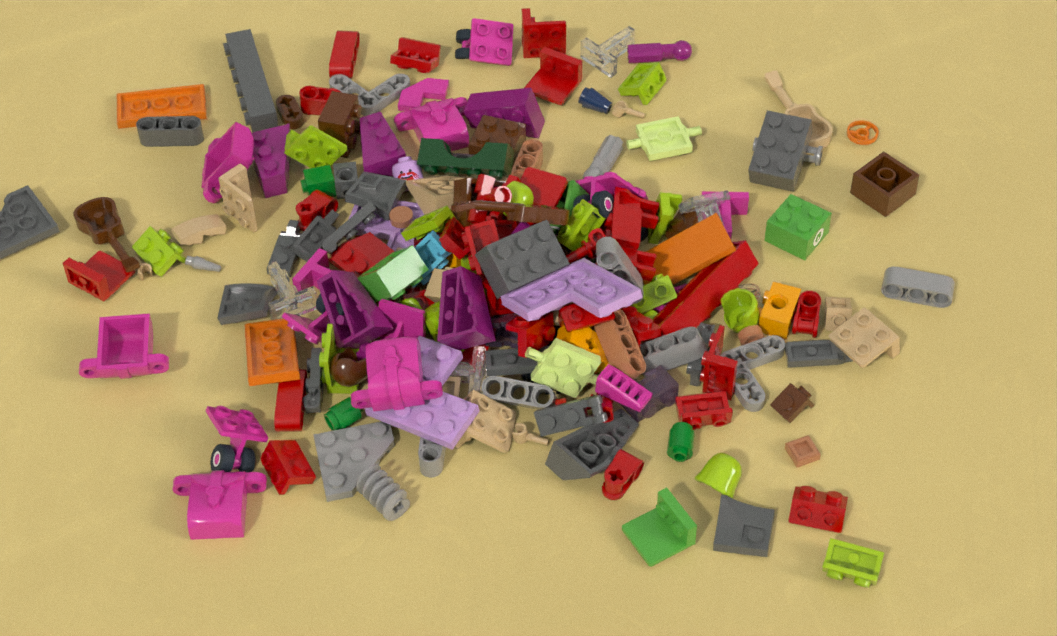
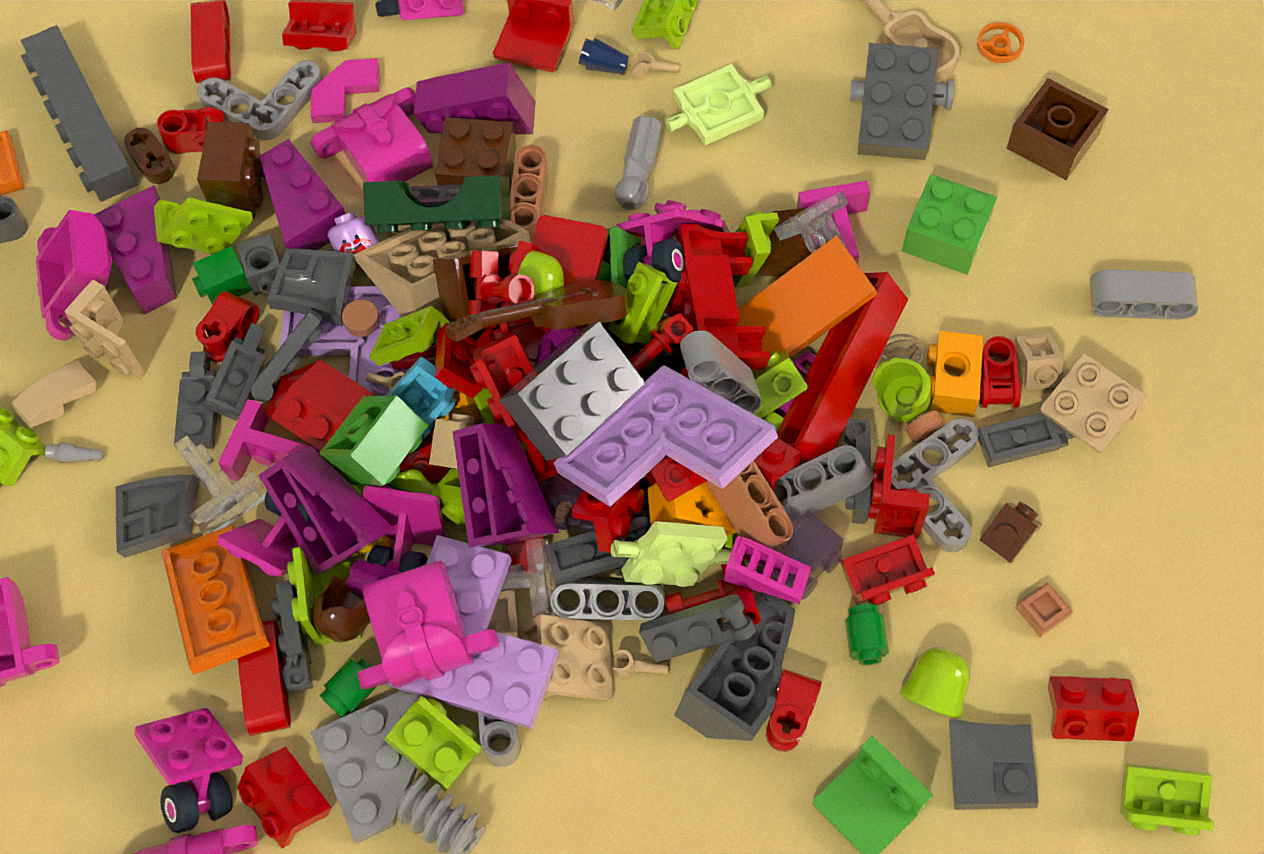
camera: 10 degrees left, 15 degrees up
none -> lime bracket [383,696,483,791]

